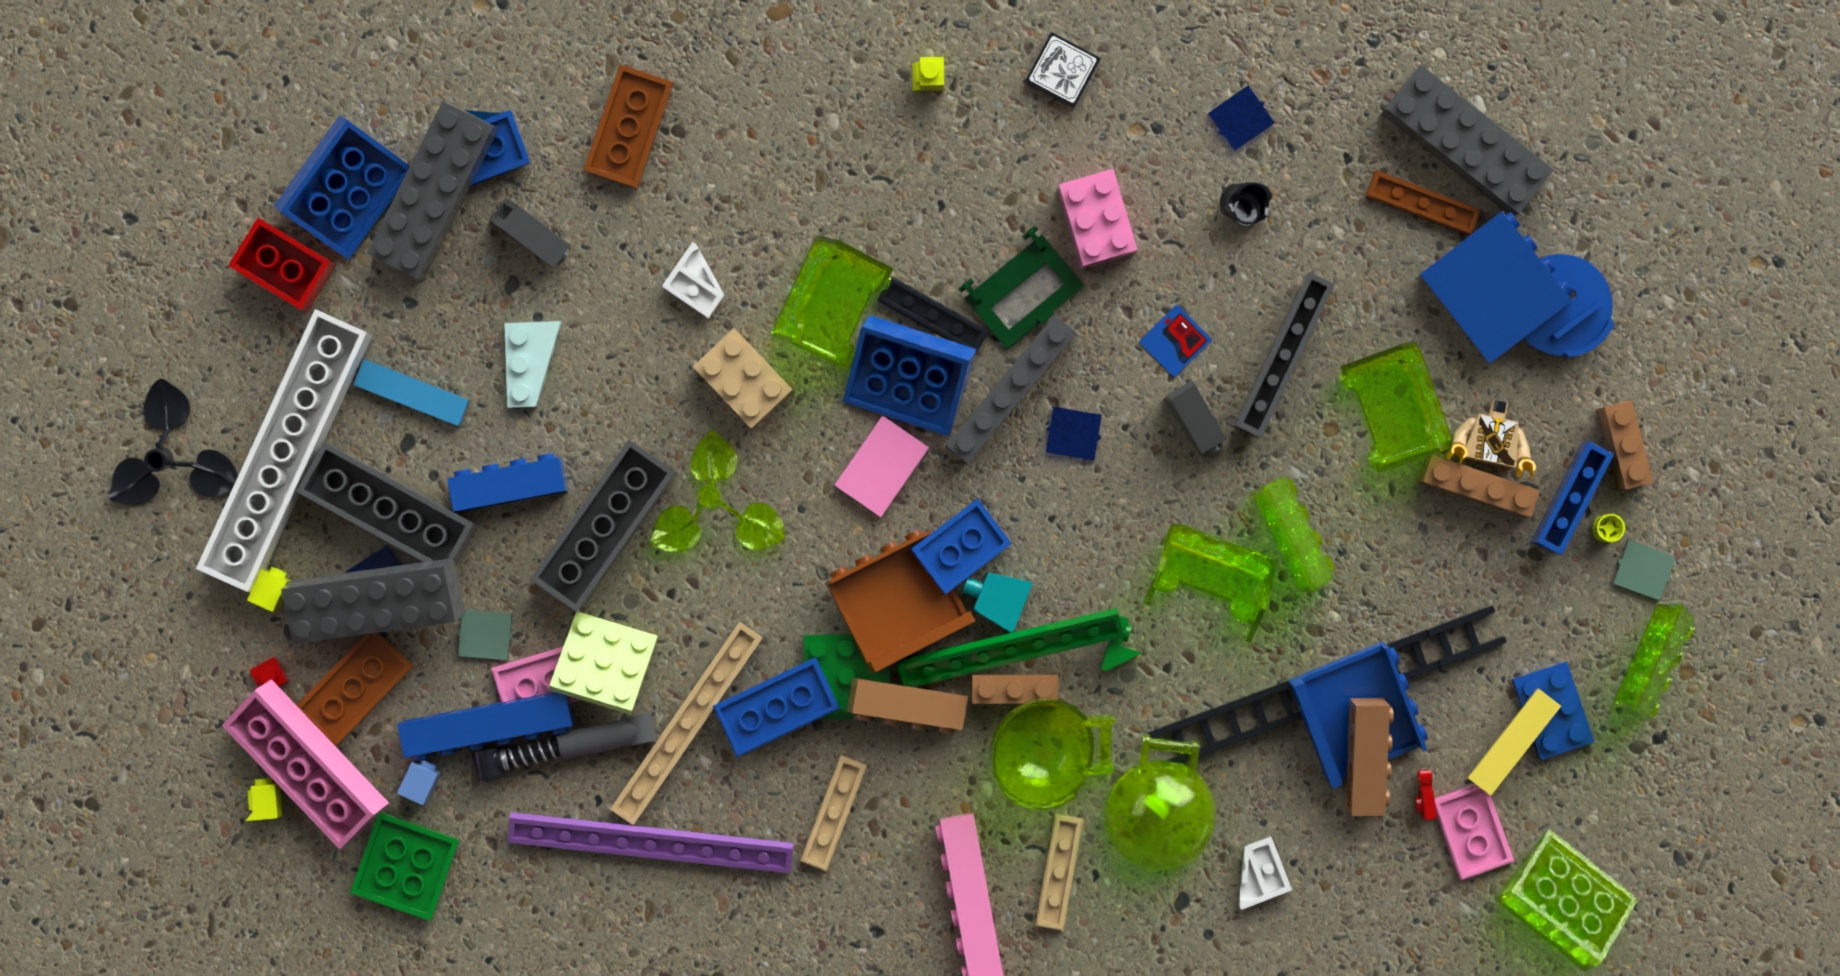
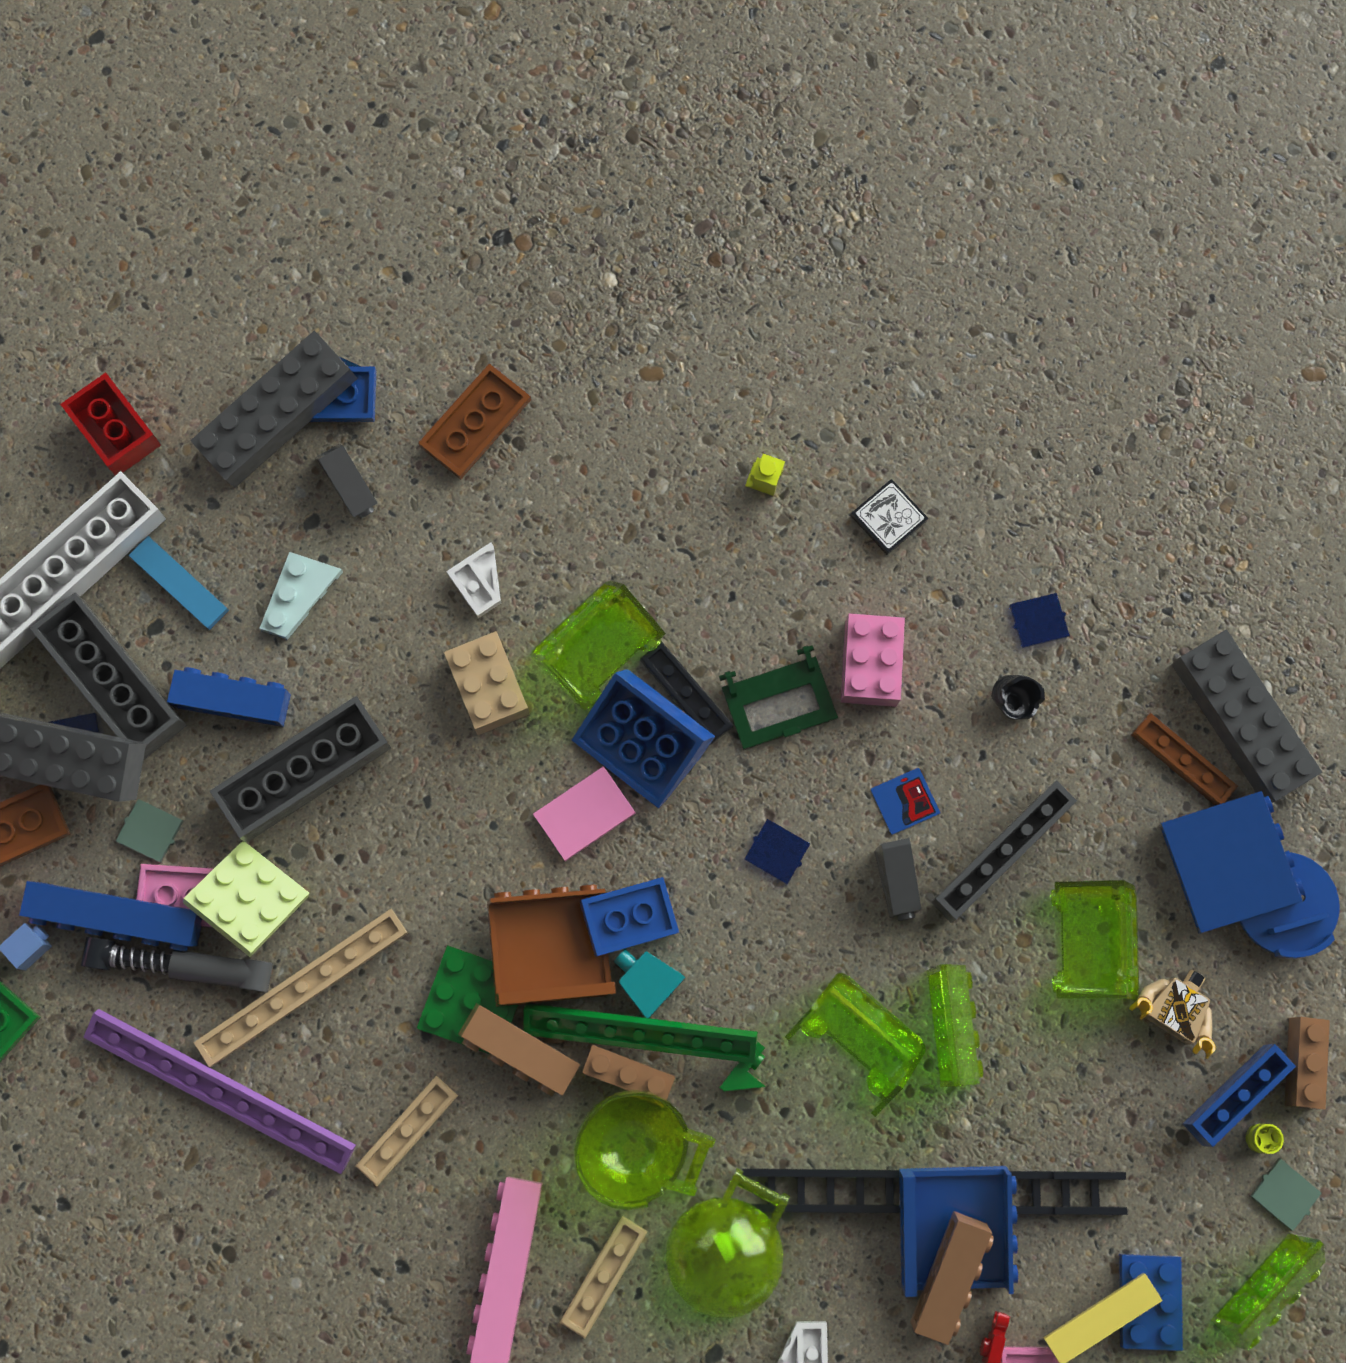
camera: 20 degrees right, 10 degrees down
blue slope [274,115,410,260] -> none
clear neon green plant [650,430,785,552] -> none
blue tile [713,657,840,757] -> none
dark grey brick [946,315,1077,465] -> none
medium nougat brick [1418,455,1540,518] -> none

